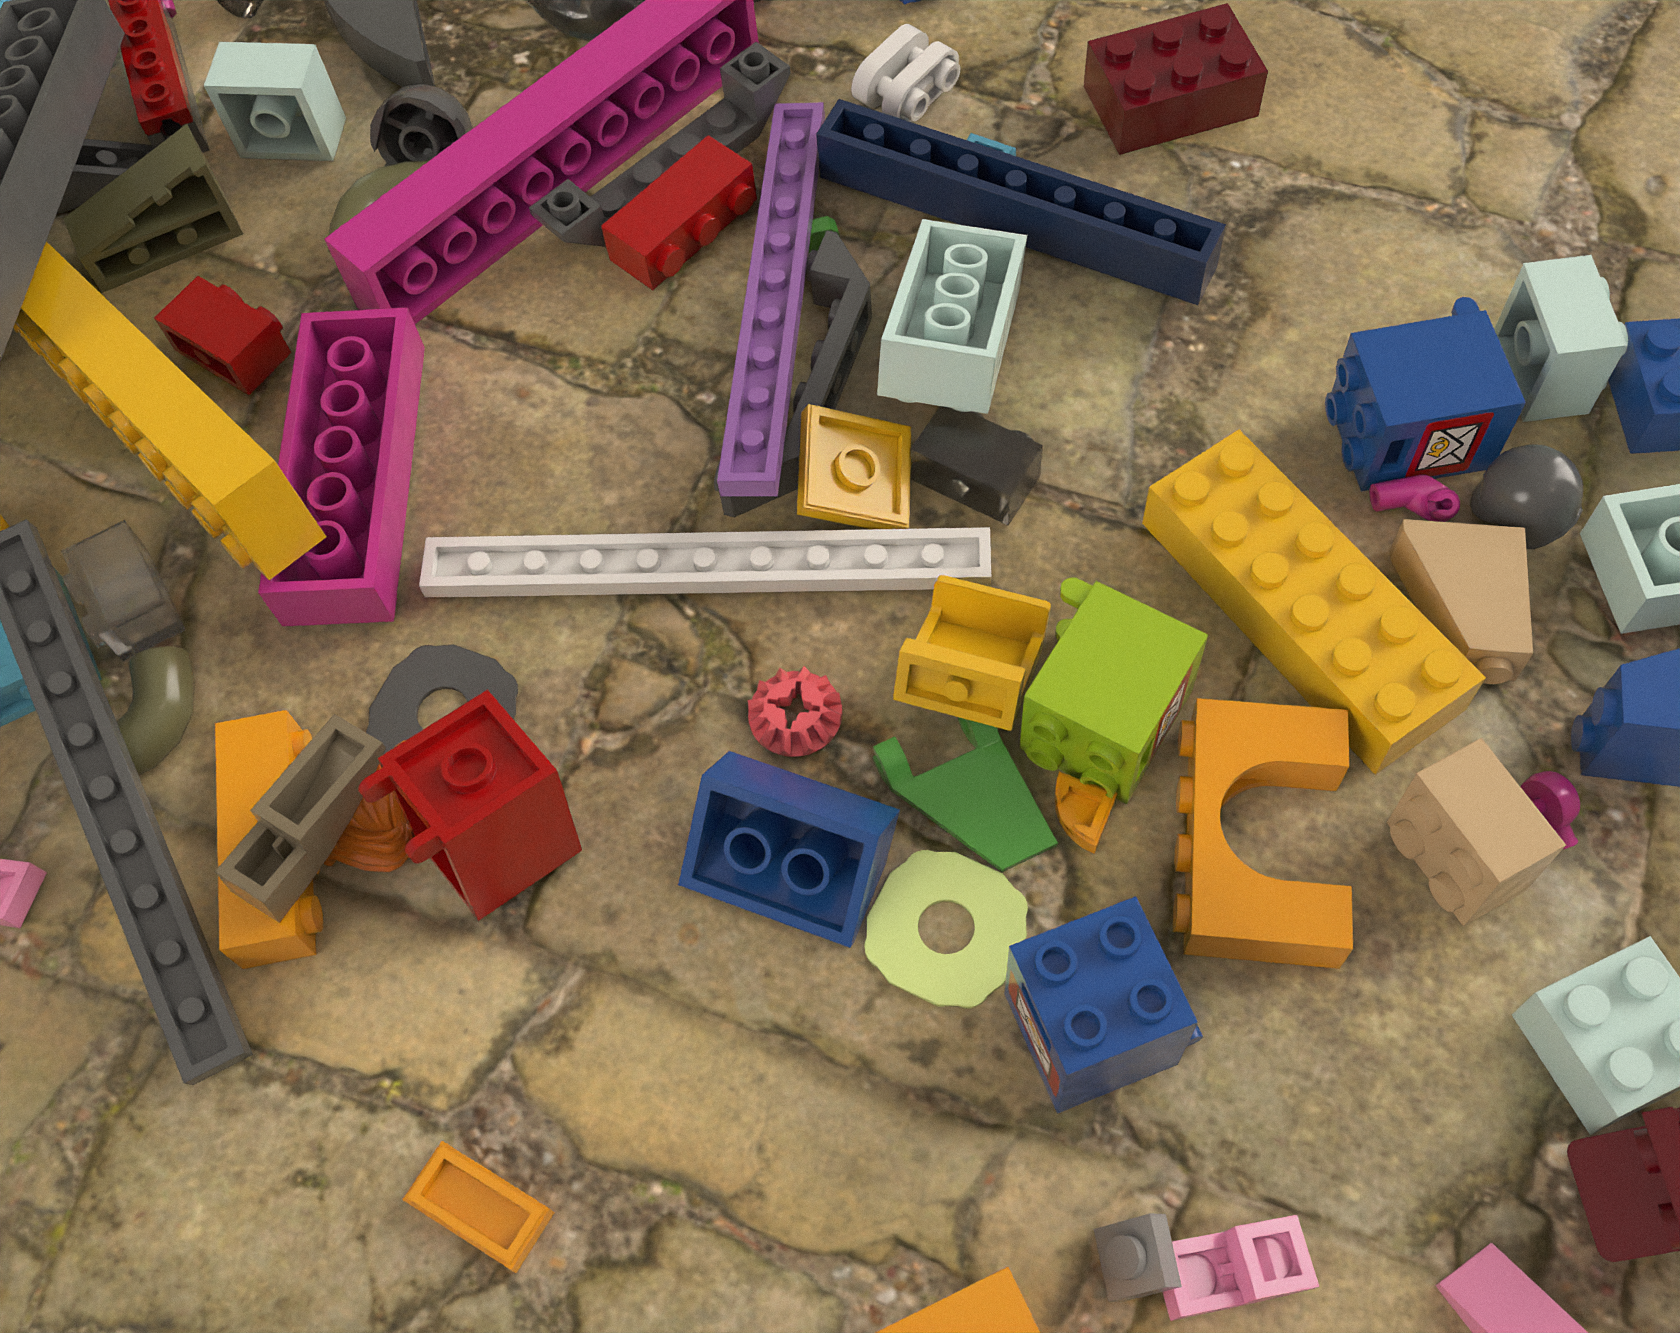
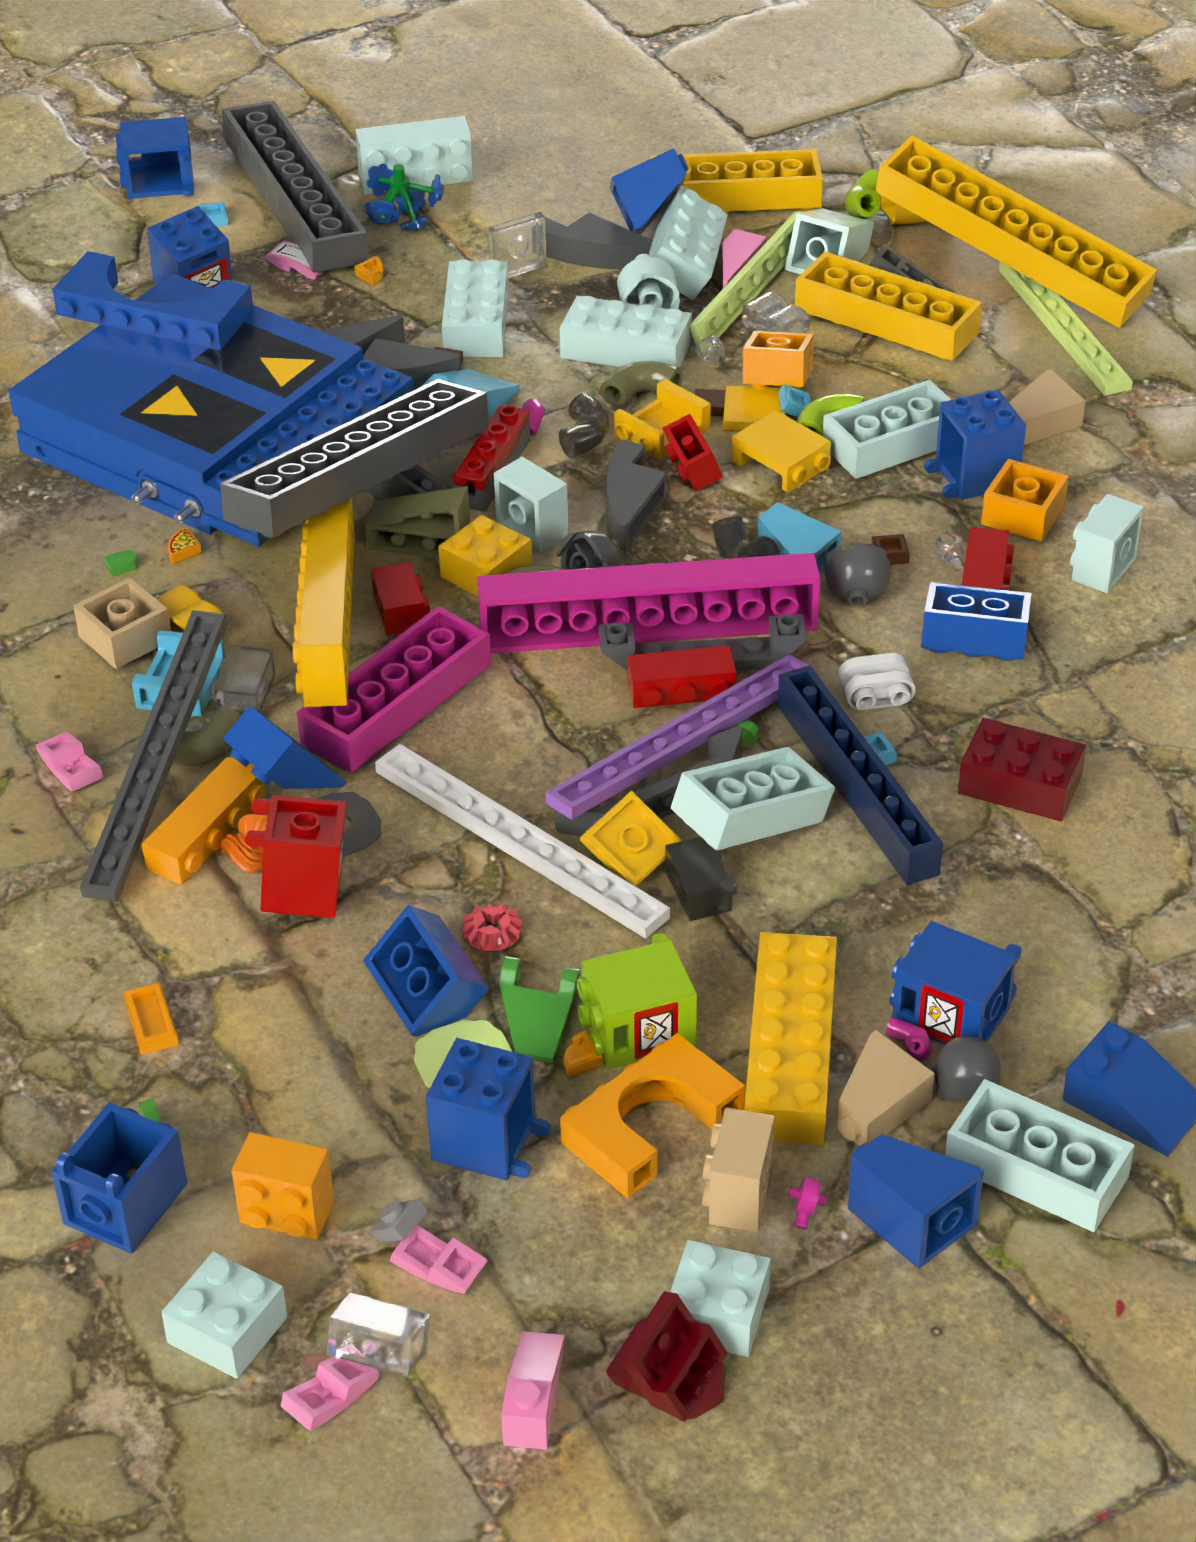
camera: 35 degrees right, 20 degrees down
dark tan slope [215,714,386,923] -> none
yellow panel [893,575,1051,731] -> none
light aqua brick [1494,255,1628,422] -> none
none -> blue slope [222,705,346,789]
none -> yellow brick [438,514,532,596]

